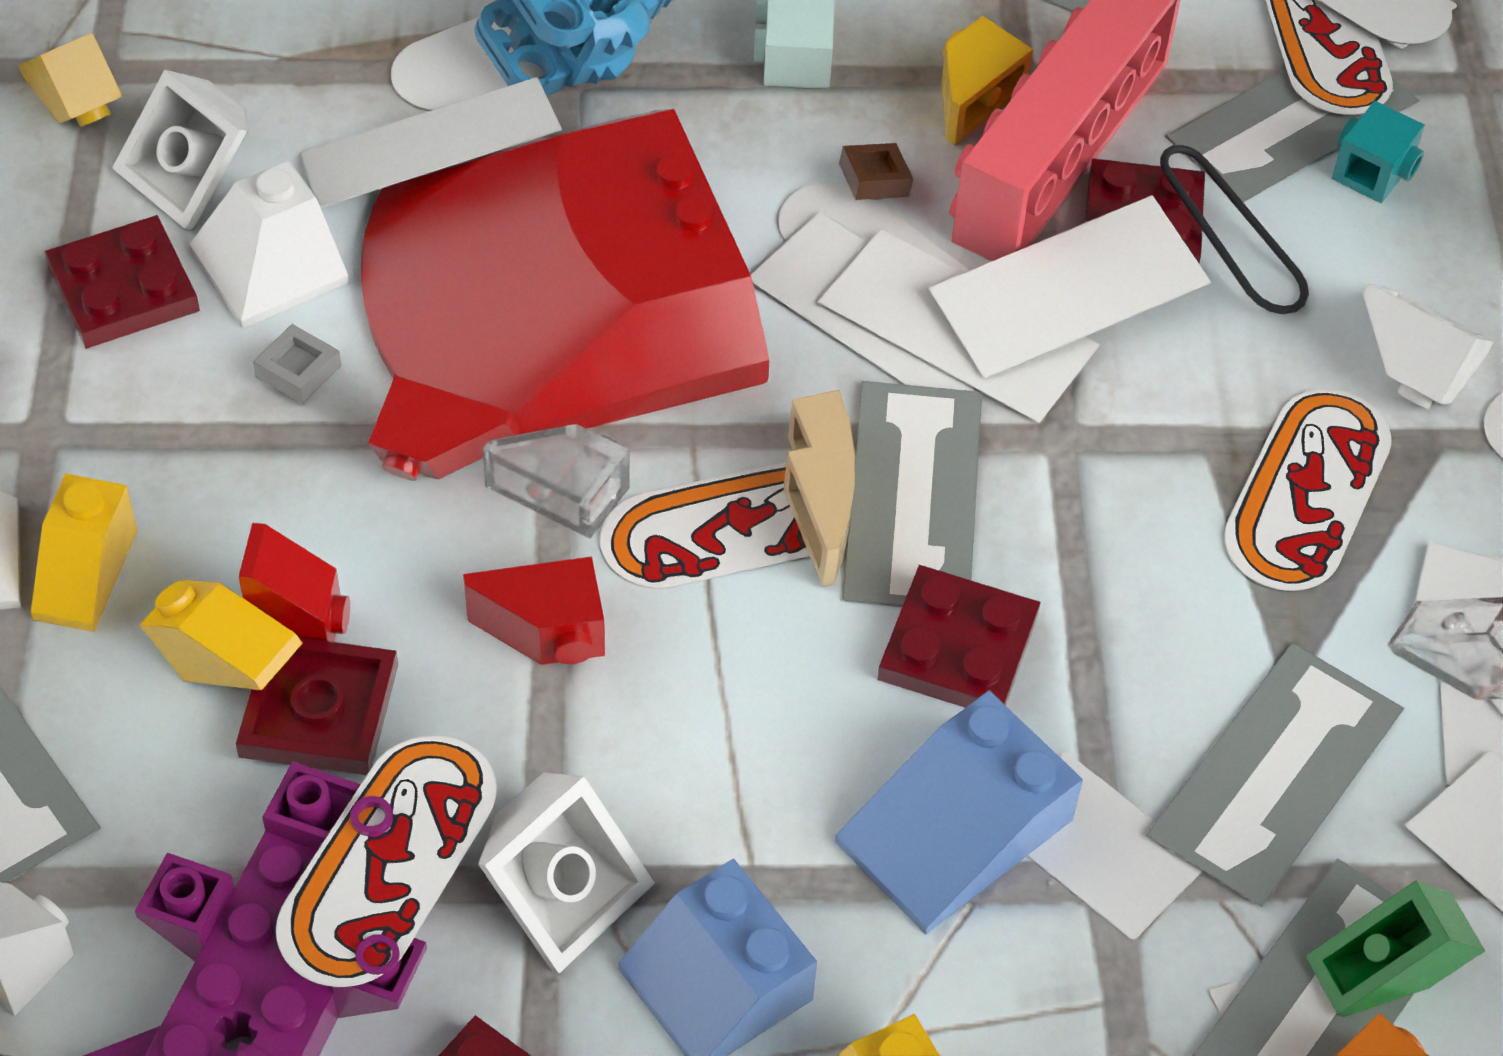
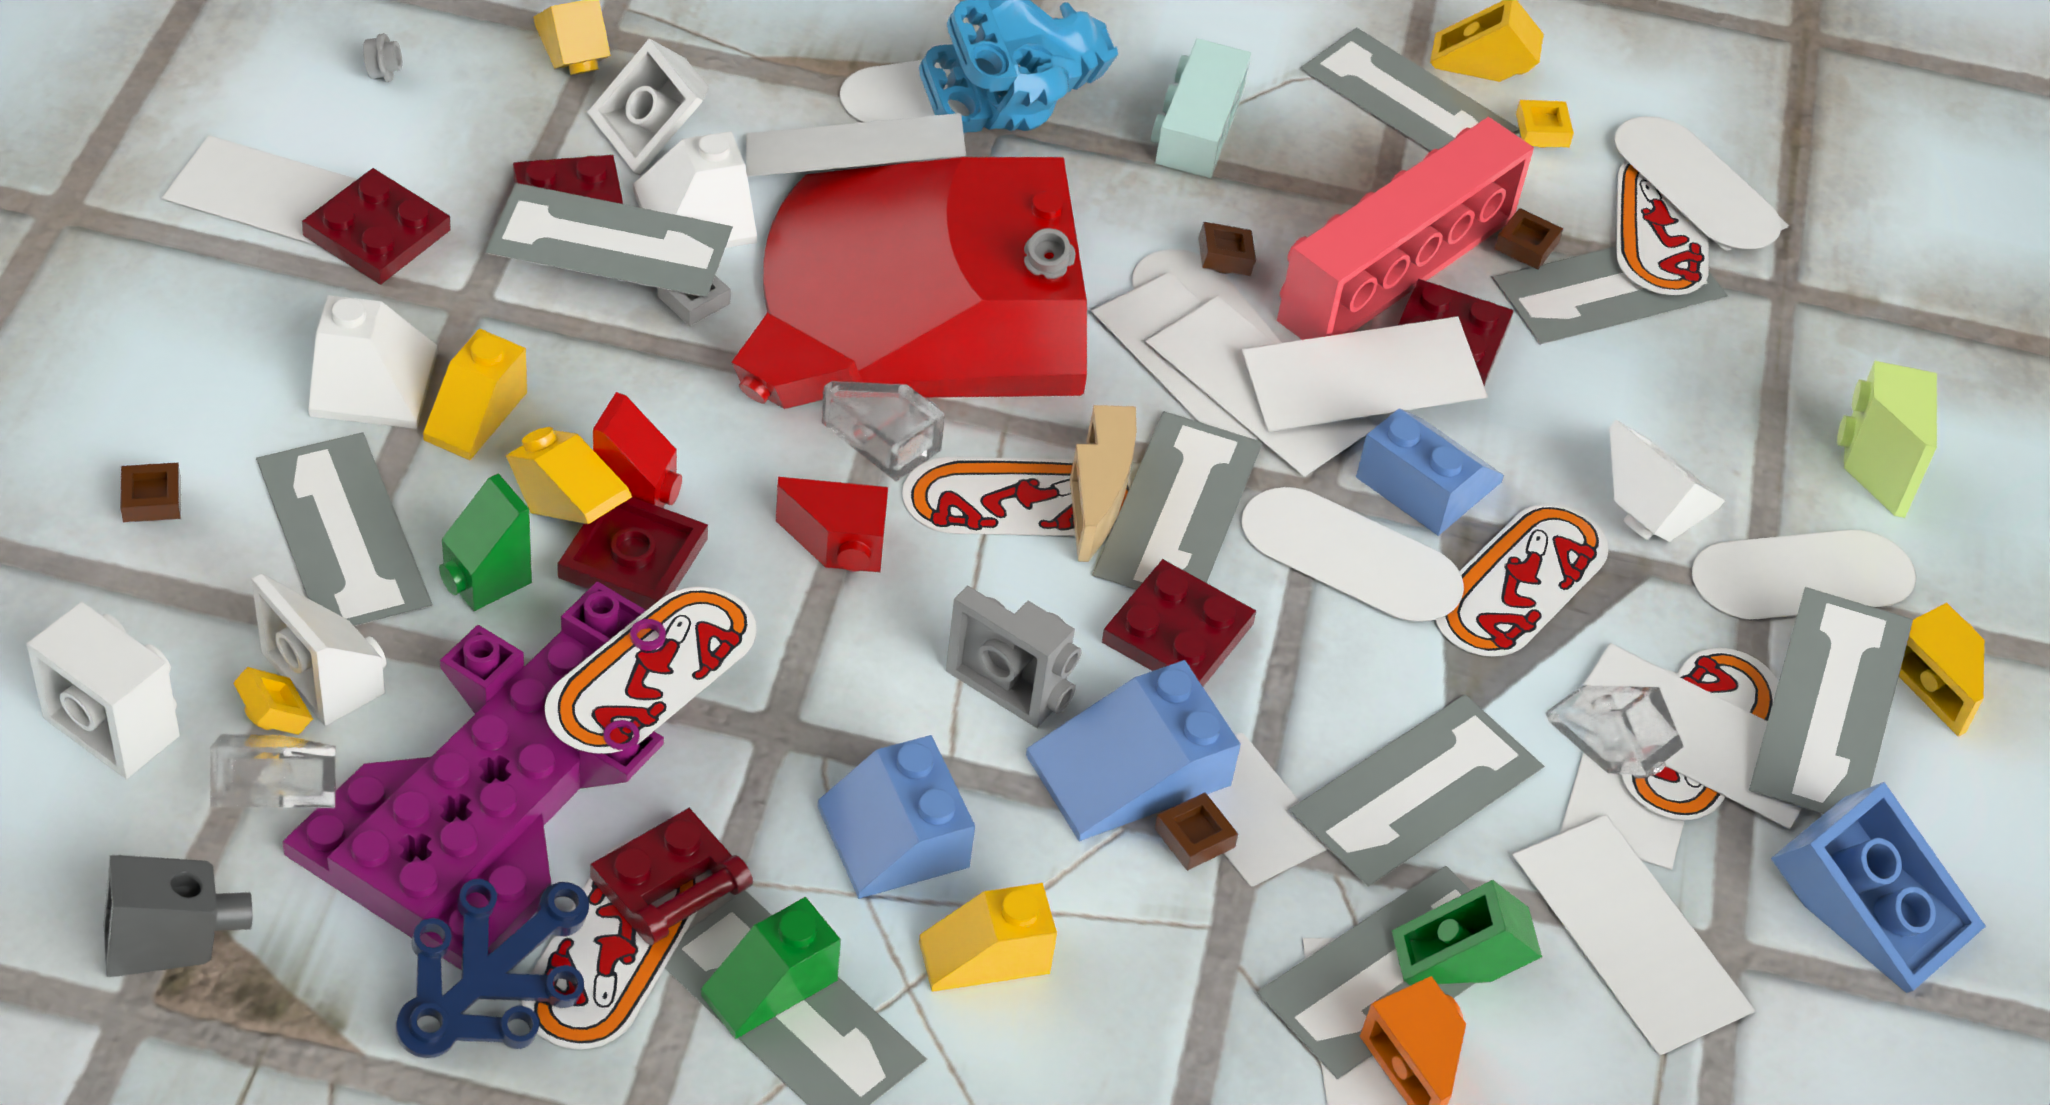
camera: 10 degrees right, 5 degrees down
white slope [478,772,655,973] -> none
yellow slope [941,16,1033,145] -> none
black piece [1160,145,1309,315] -> none
teal brick [1331,100,1425,204] -> none
none -> green slope [439,473,532,611]
none -> light grey sticker [485,183,733,297]
none -> light grey plate [946,585,1082,728]
none -> light grey plate [1024,228,1075,279]
none -> reddish brown plate [1154,792,1238,871]
none -> white sticker [1242,487,1464,621]
none -> medium blue slope [1356,408,1504,536]
none -> reddish brown plate [1494,208,1563,270]

